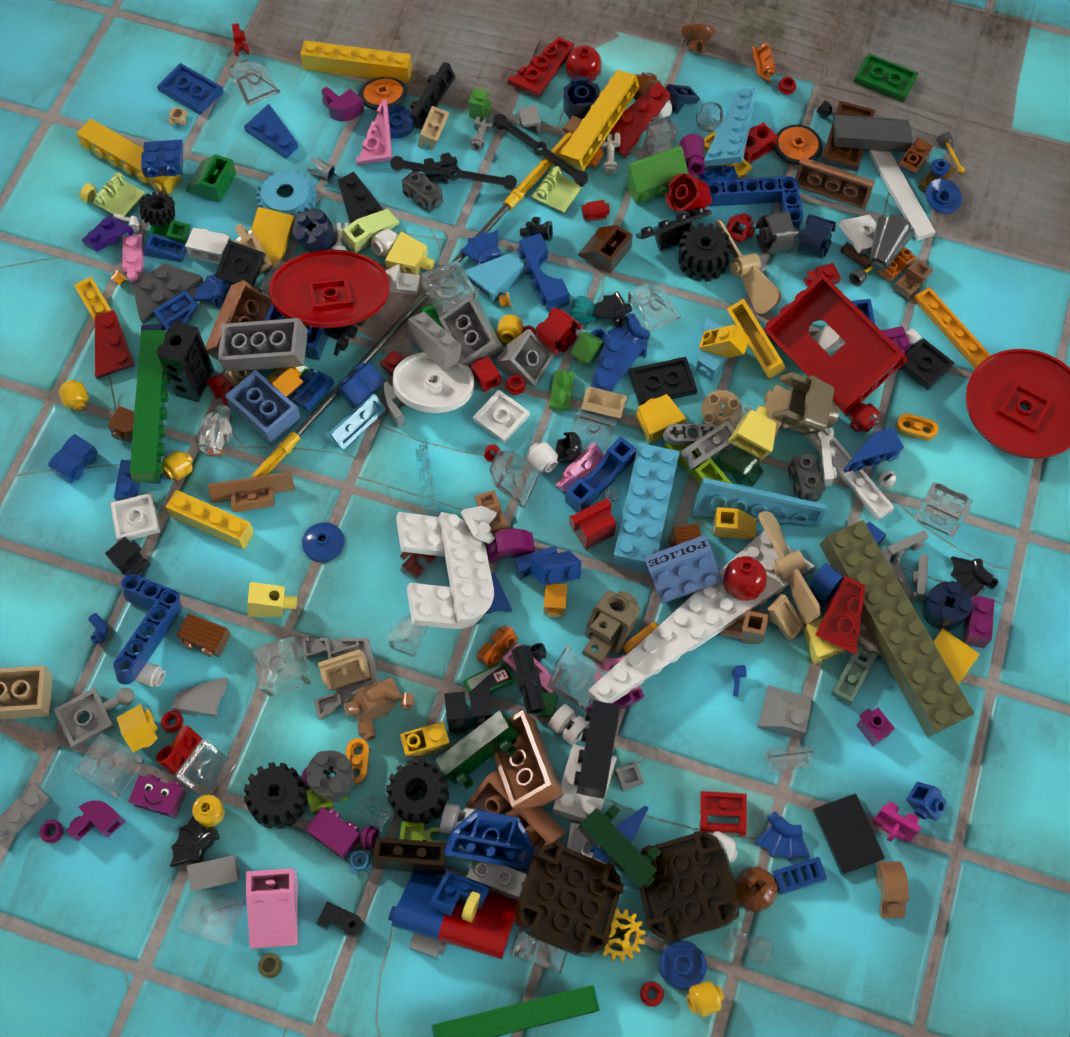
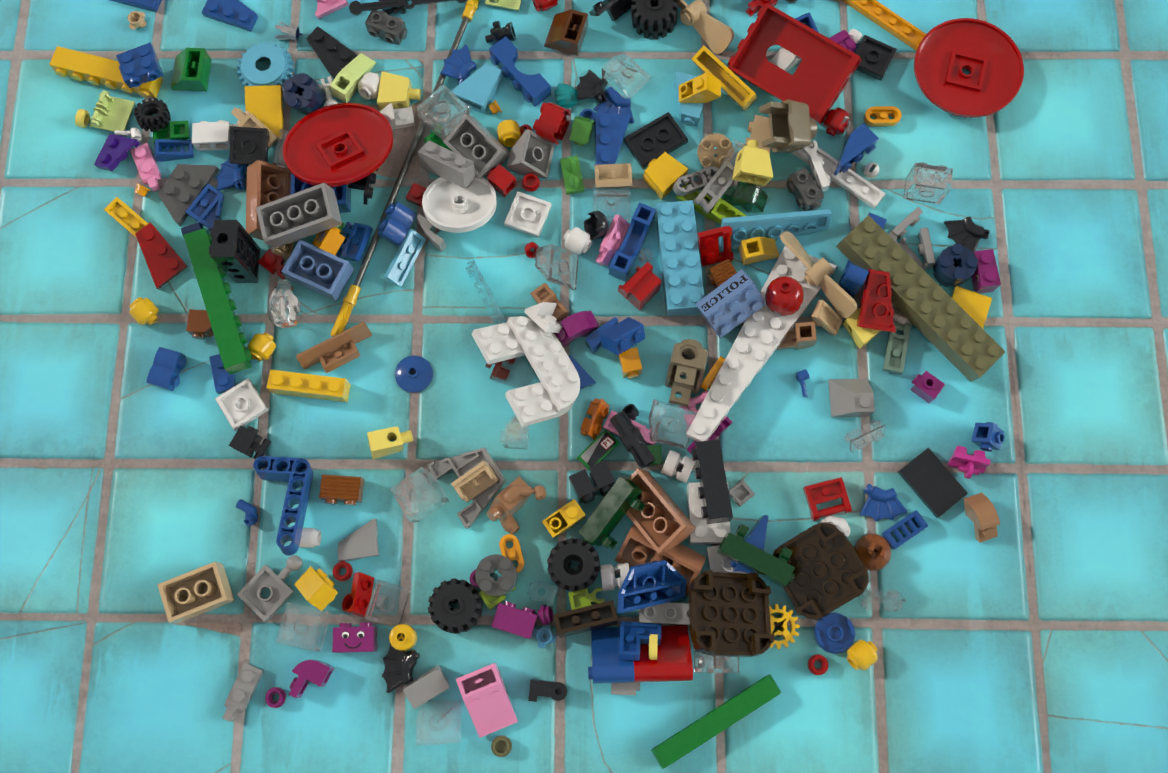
camera: 15 degrees left, 10 degrees up
none -> red plate [697,226,734,266]

